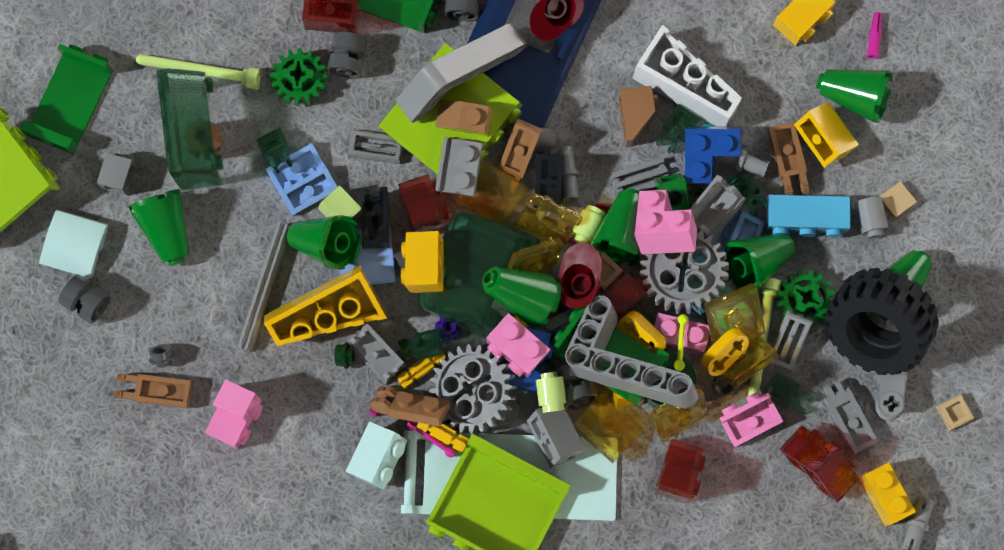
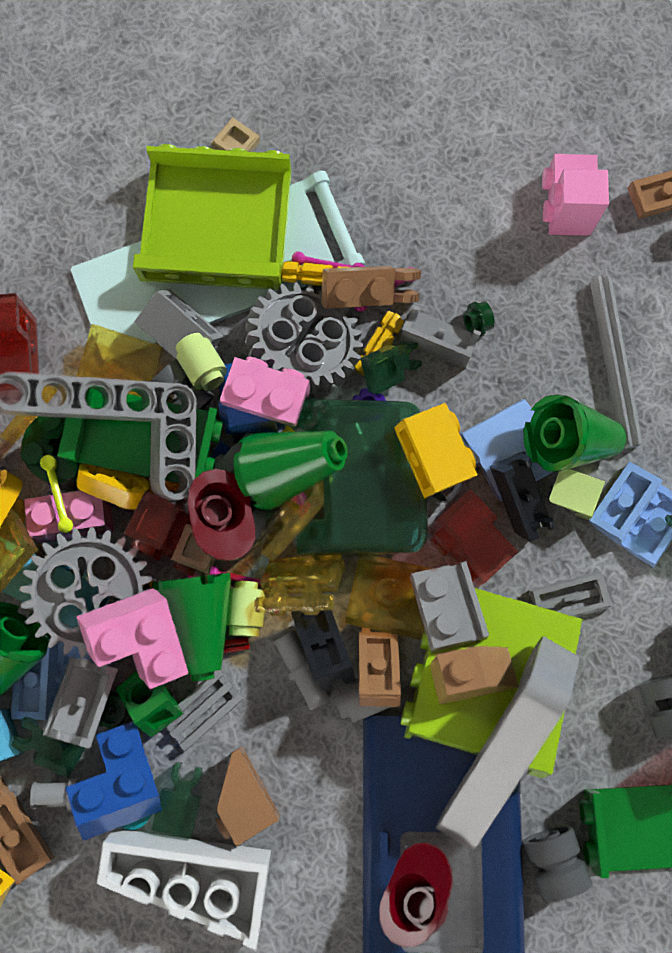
camera: 155 degrees right, 0 degrees up
yellow wedge [264,265,387,346] -> none
light aqua brick [345,422,407,490] -> none

